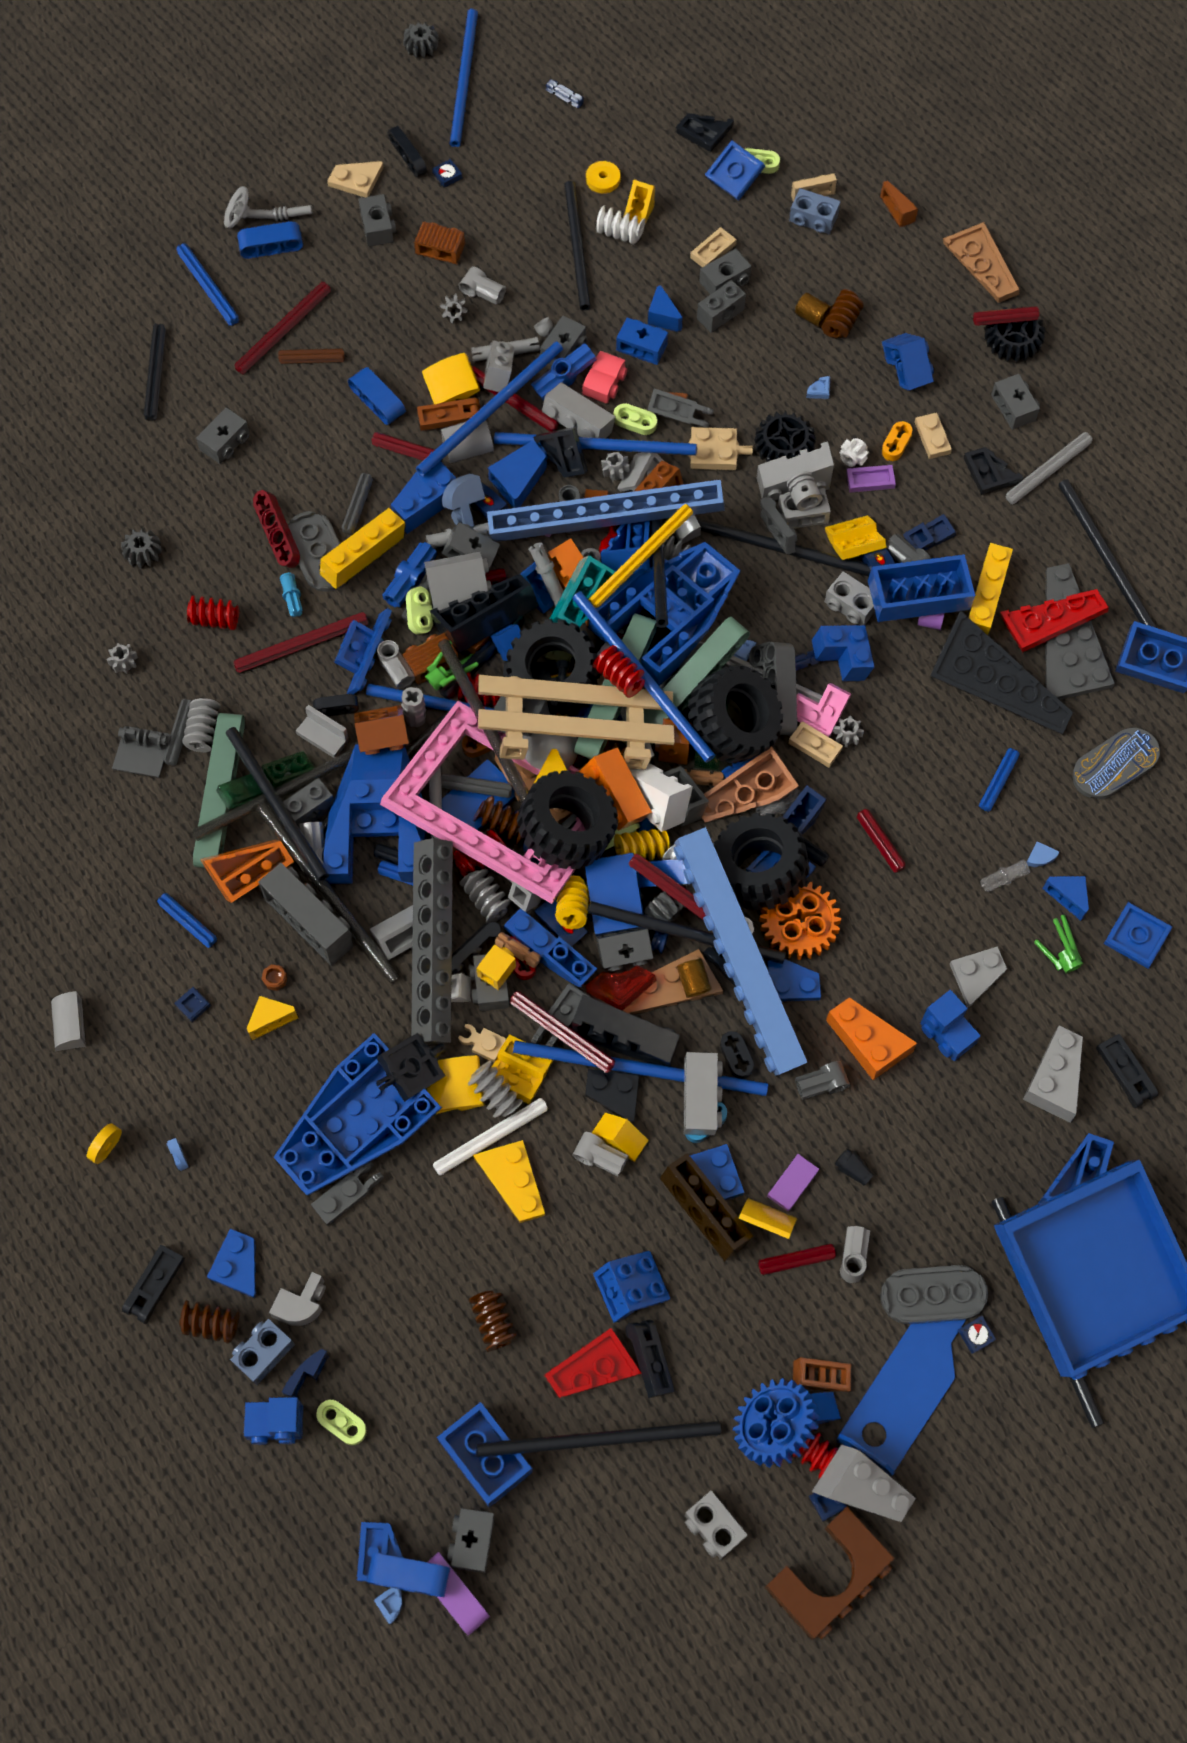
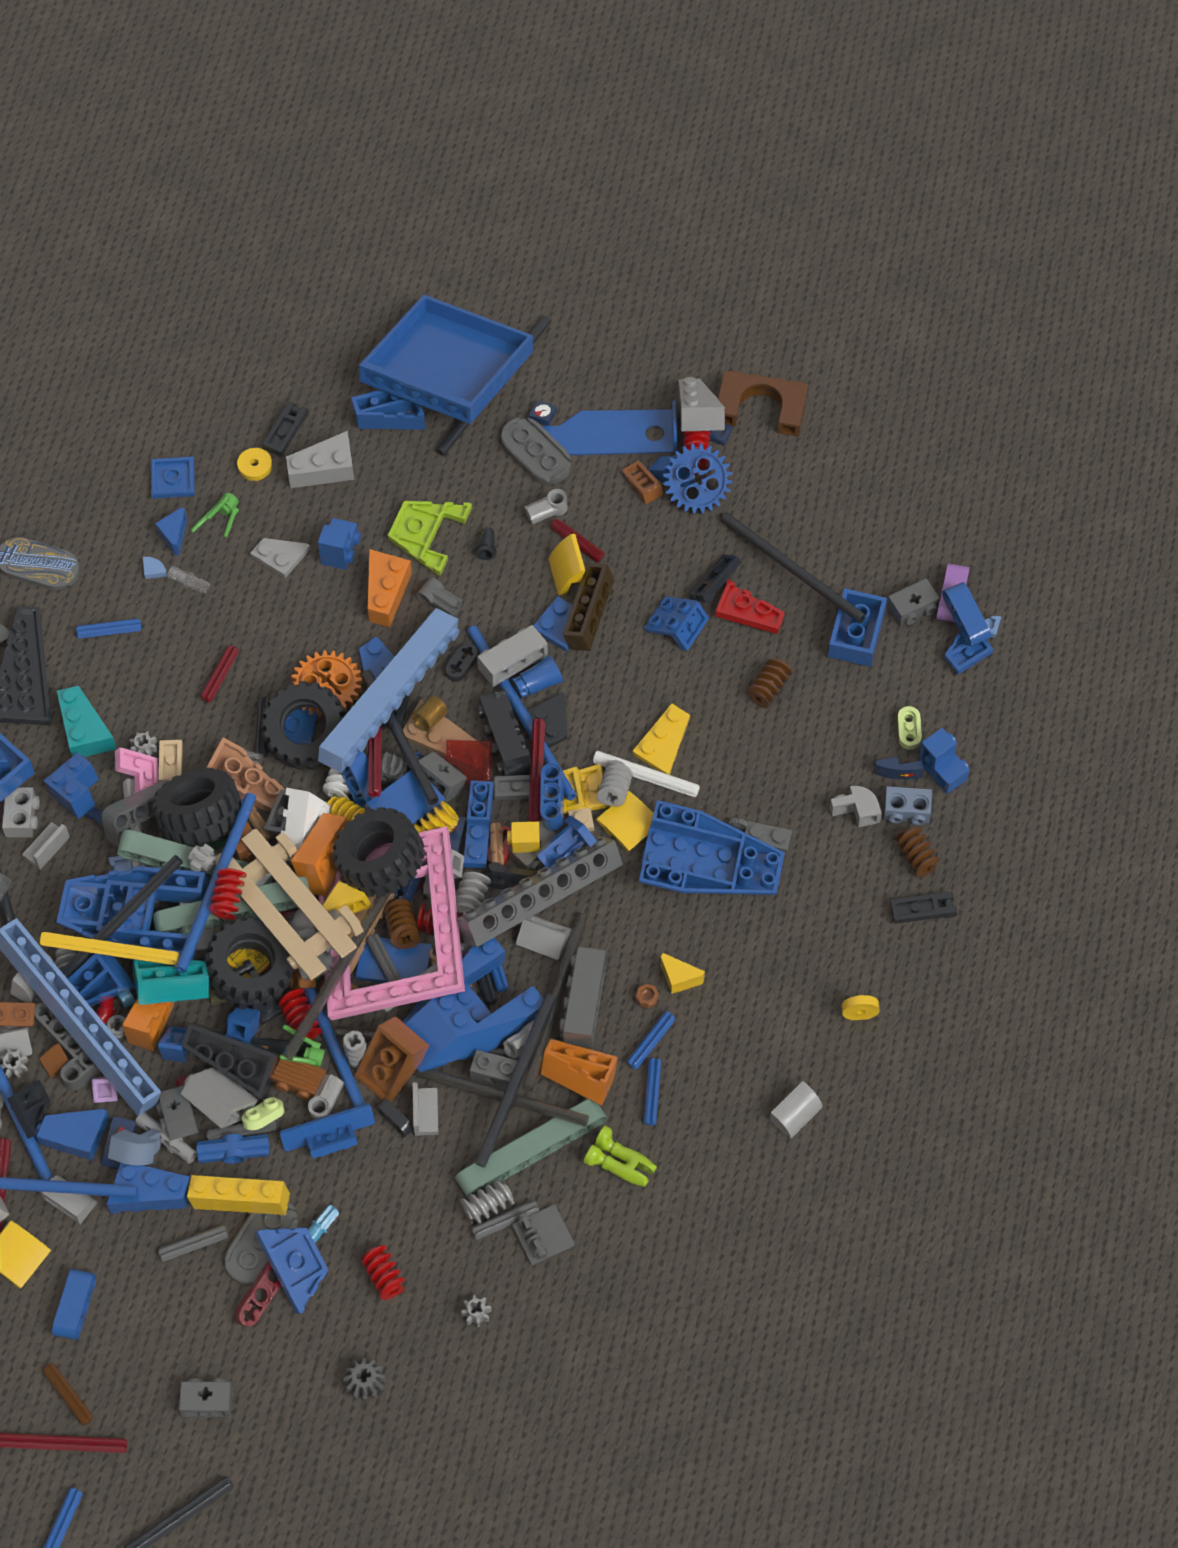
camera: 125 degrees left, 5 degrees down
medium blue tile [167,1138,189,1171] -> none
dark blue tile [174,987,211,1022] -> none
blue wing [207,1229,256,1298] -> none
clear green slope [216,751,316,809] -> none
dark red axle [233,612,368,673] -> none
dark red axle [372,432,434,460] -> none
black plate [376,1033,446,1102] -> none
dark orange plate [417,398,481,431] -> none
light grey pin [528,542,564,607] -> none
light grey piece [572,1132,628,1177] -> none
yellow slope [592,1113,649,1162] -> none
light grey brick [685,1491,747,1560] -> none
medium lavender tile [767,1154,819,1212] -> none
dark blue slope [783,785,827,834] -> none
none -> light grey panel [22,822,70,870]
none -> teal wedge [57,686,116,757]
none -> light grey gear [188,844,217,872]
none -> yellow piece [237,448,272,481]
none -> blue wing [254,1228,328,1314]
none -> lime wing [388,501,472,576]
none -> blue plant [512,655,563,698]
none -> blue bracket [535,815,597,867]
none -> blue beam [540,763,564,831]
none -> lime piece [584,1126,657,1187]
none -> blue axle [627,1011,675,1070]

